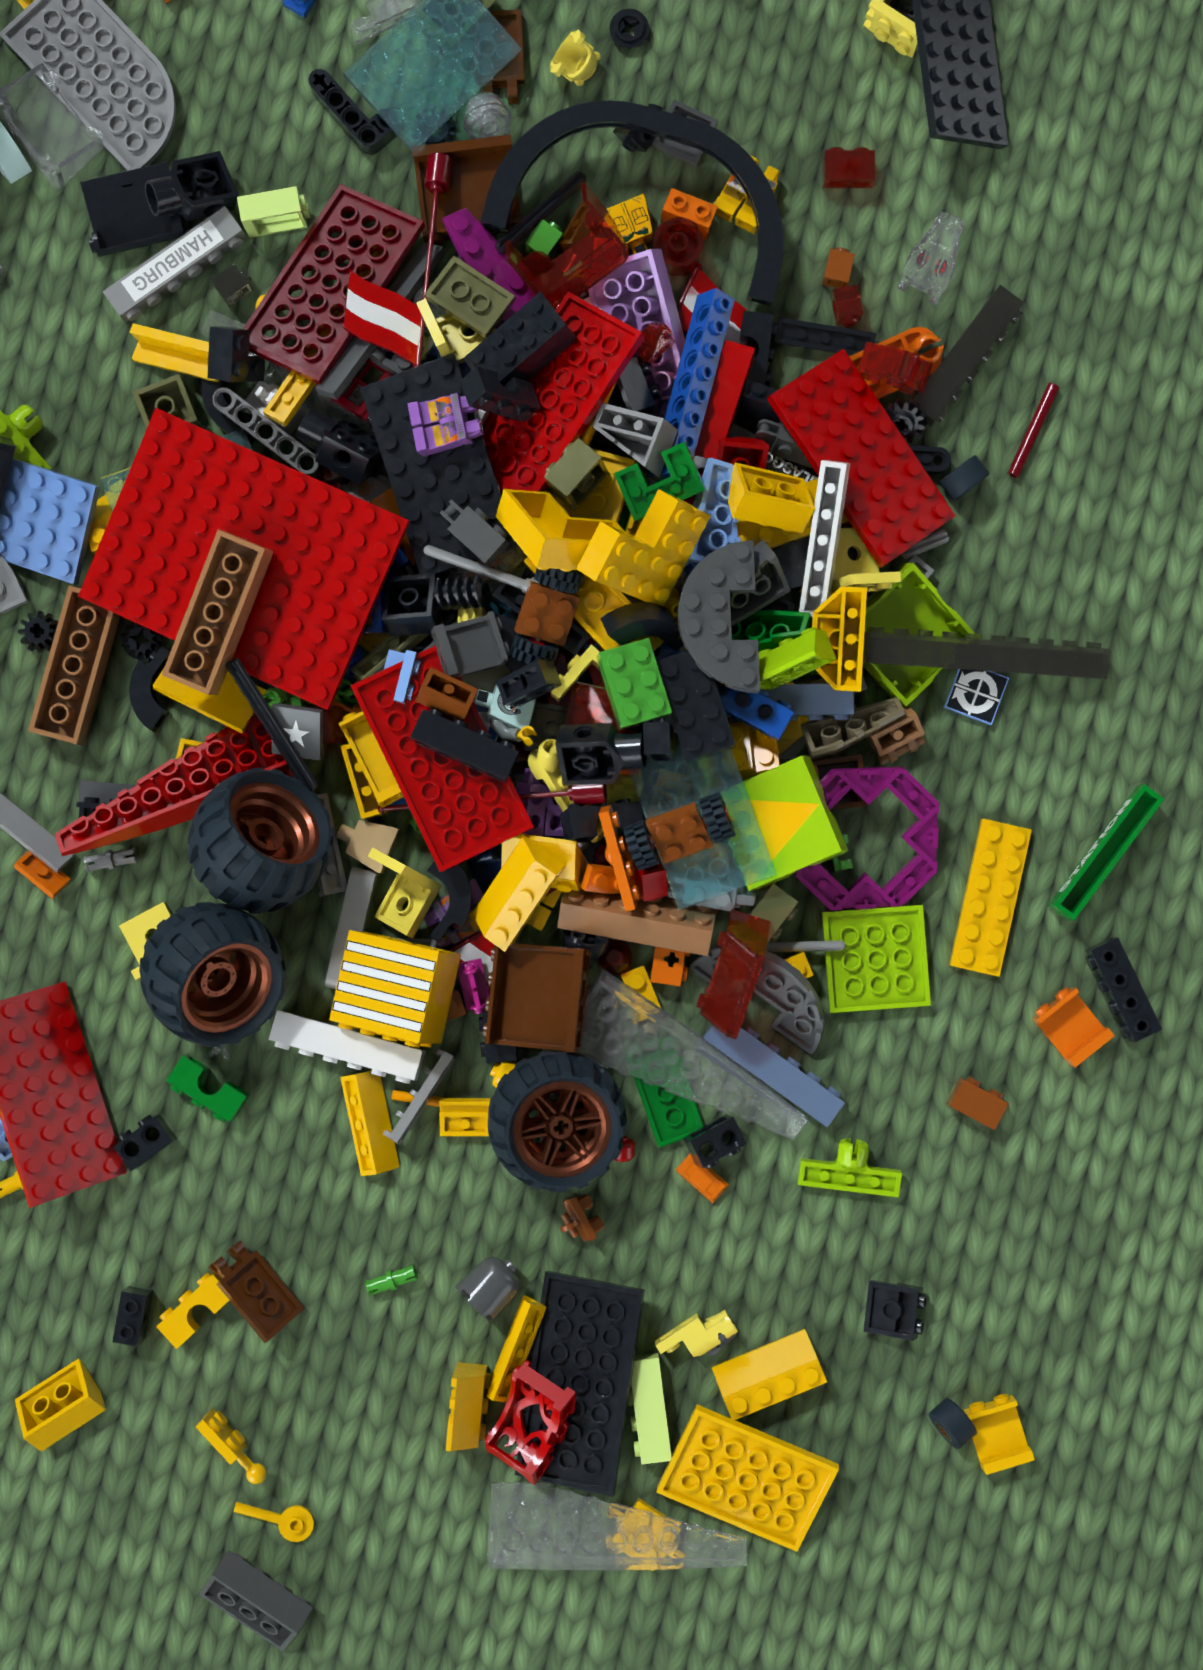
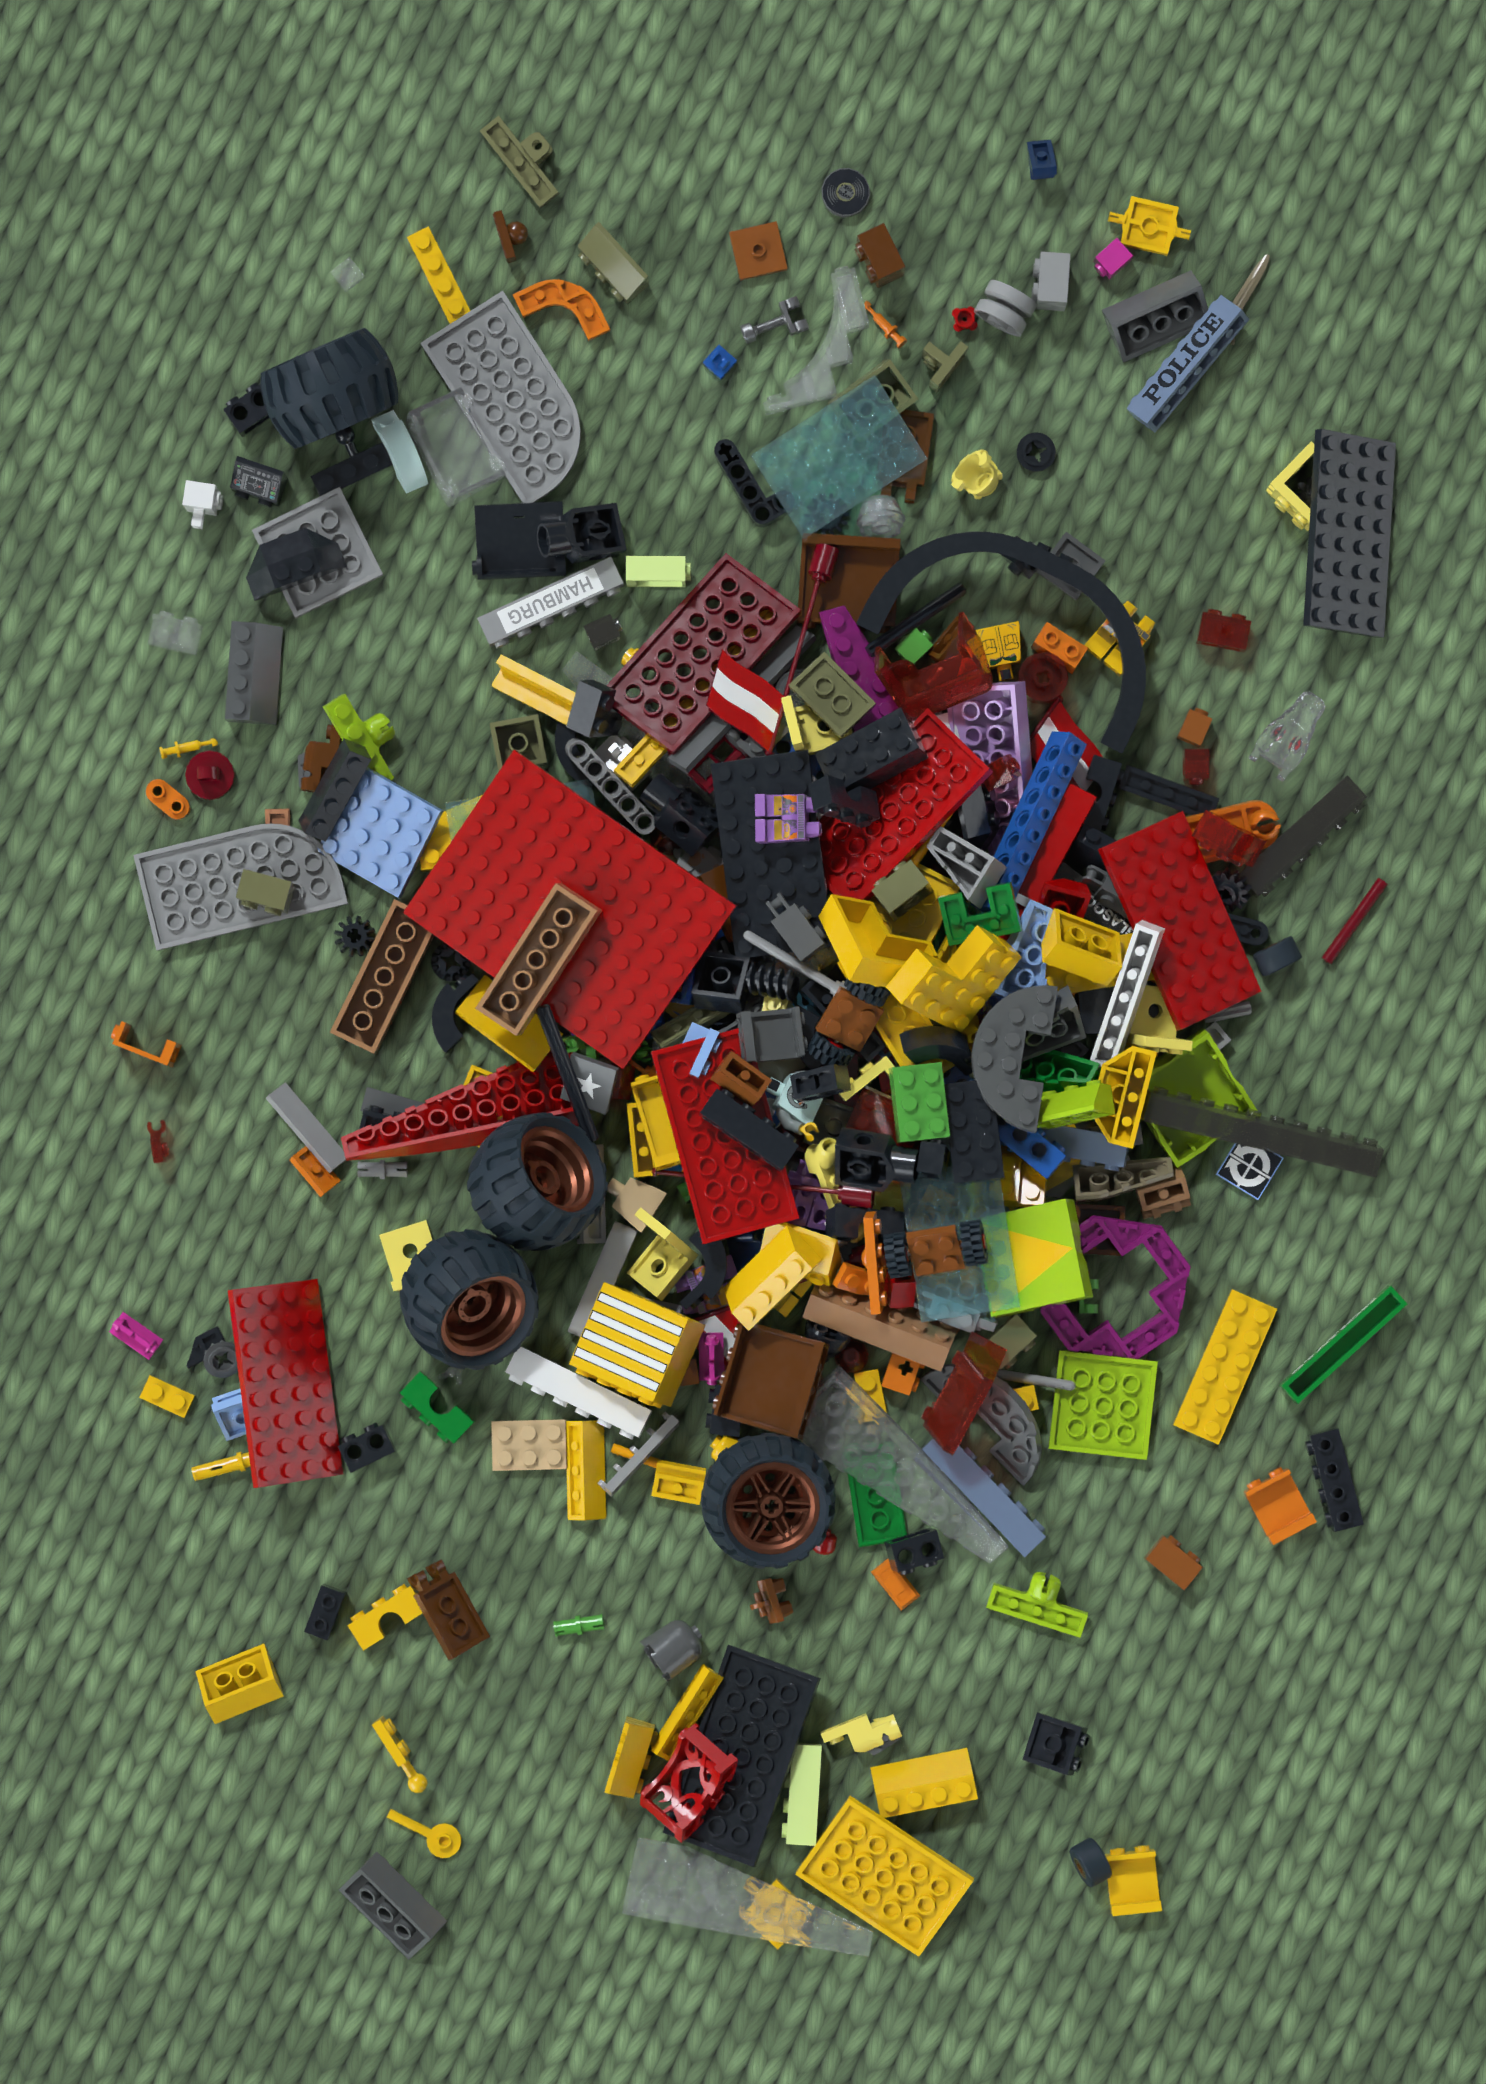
camera: 10 degrees right, 0 degrees up
none -> tan plate [491,1419,567,1471]

